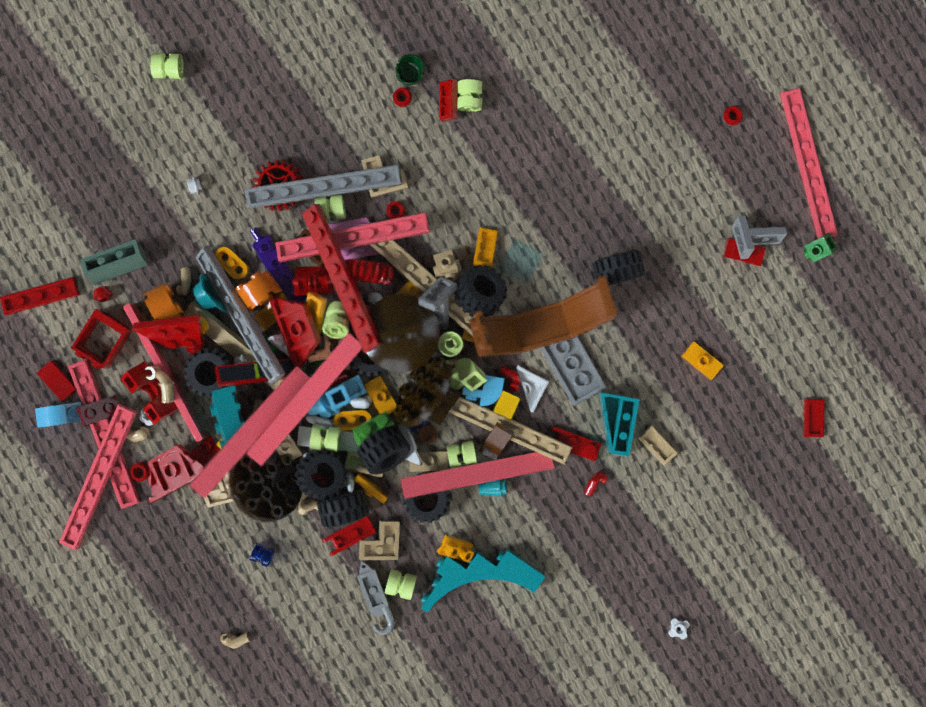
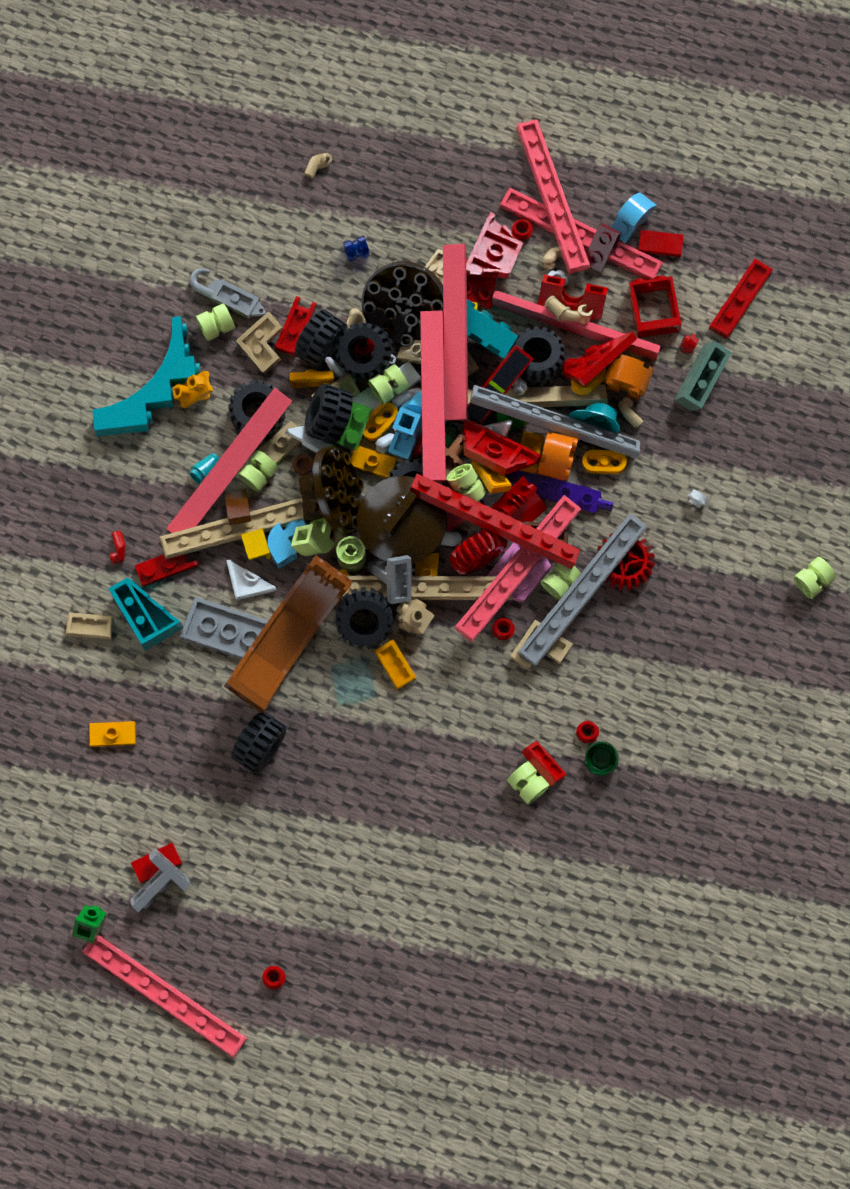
camera: 145 degrees right, 15 degrees down
red arm [499,366,521,392] -> none

